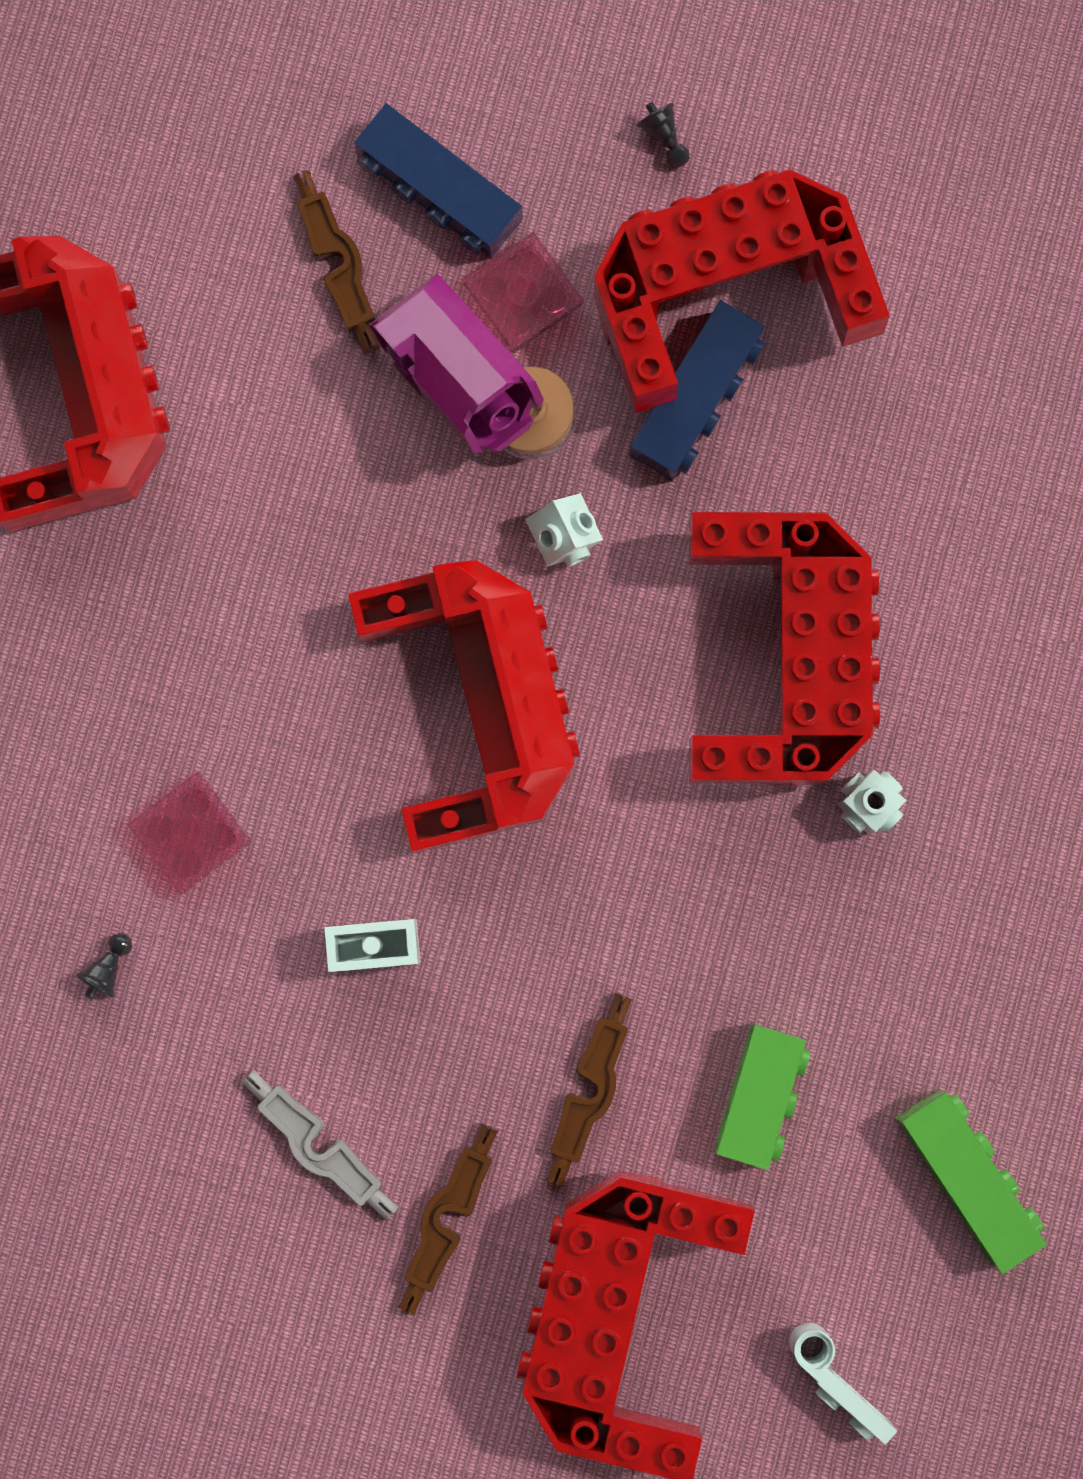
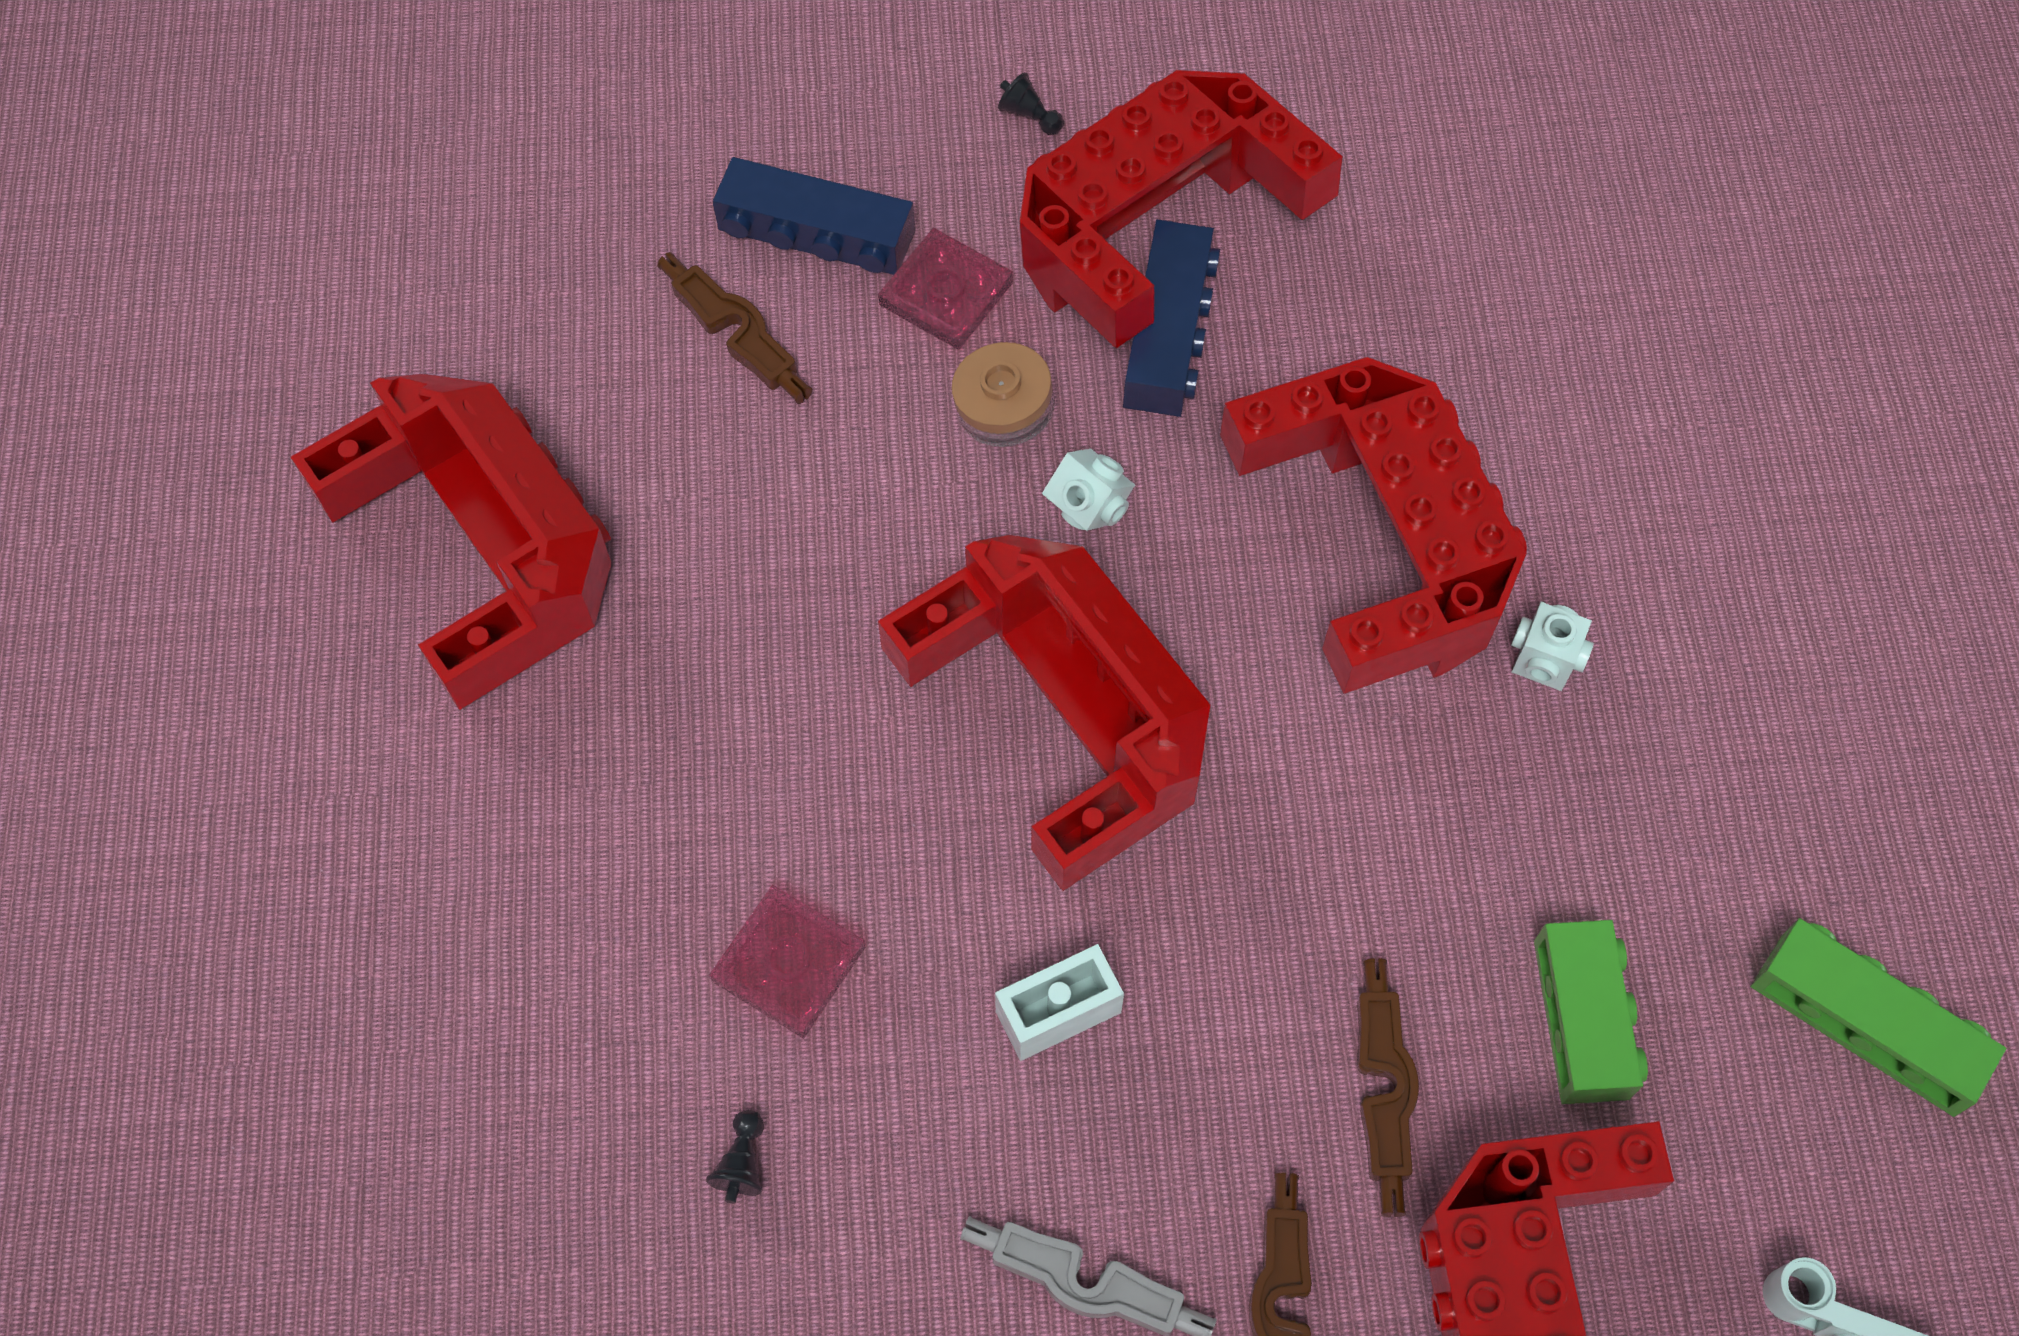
camera: 20 degrees left, 20 degrees down
magenta brick [368,273,544,453] -> none

